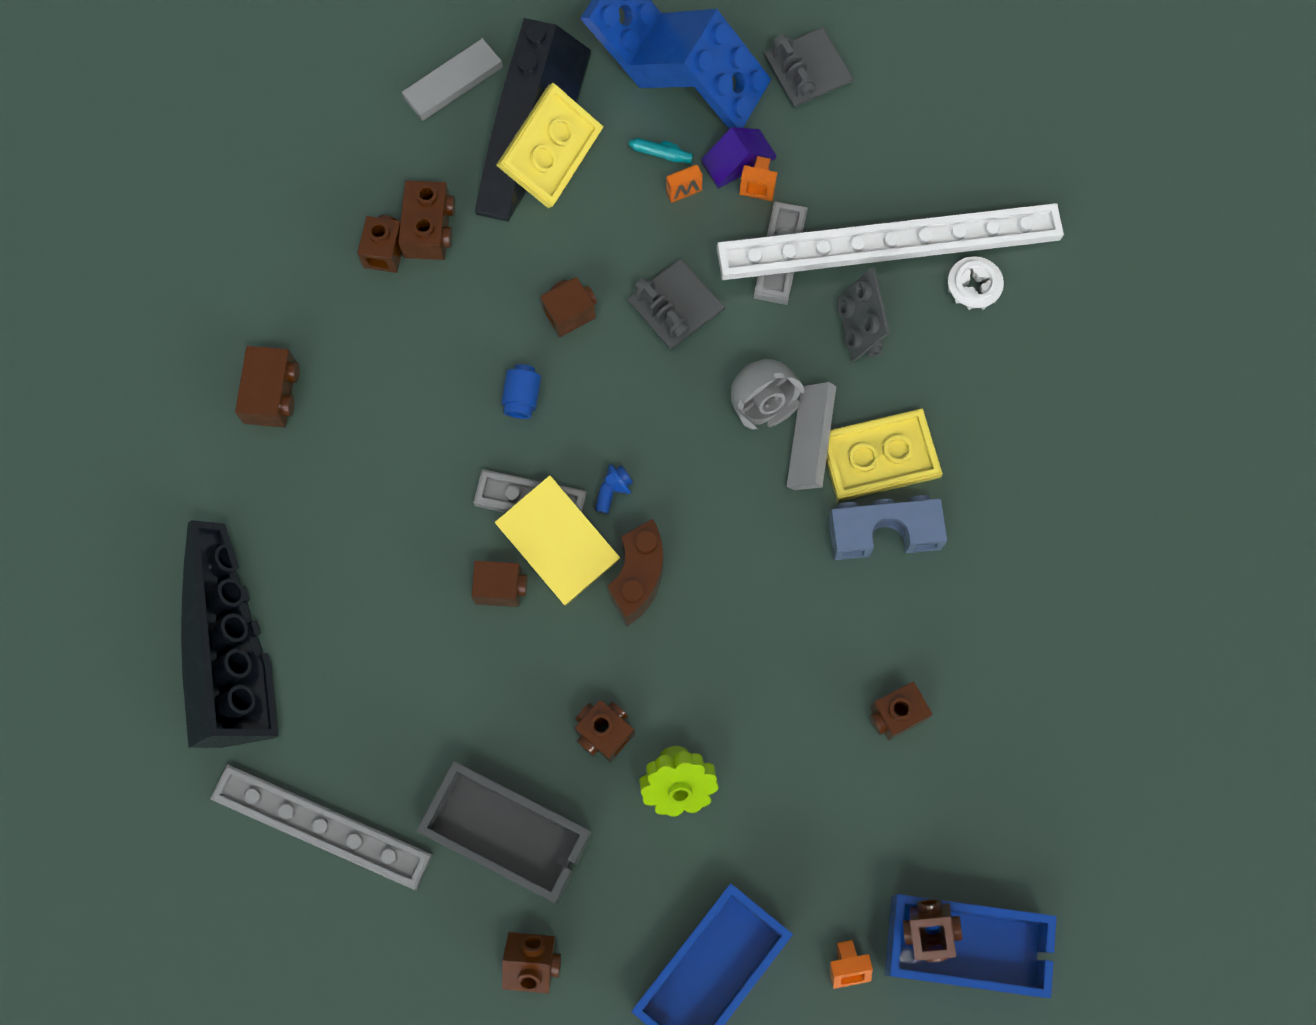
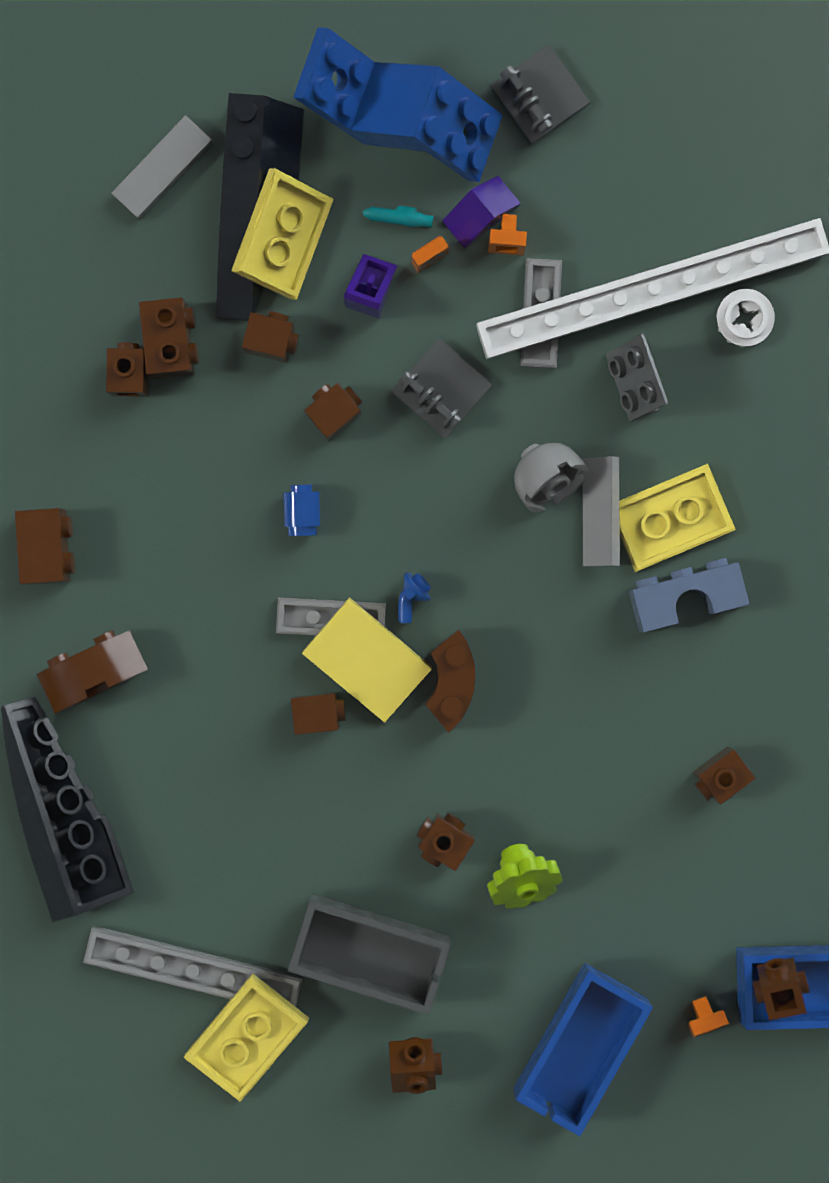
camera: 10 degrees left, 15 degrees up
none -> reddish brown brick [37,630,148,714]
none -> light yellow tile [184,973,309,1102]
none -> reddish brown brick [242,311,300,363]
none -> dark purple slope [344,254,397,318]

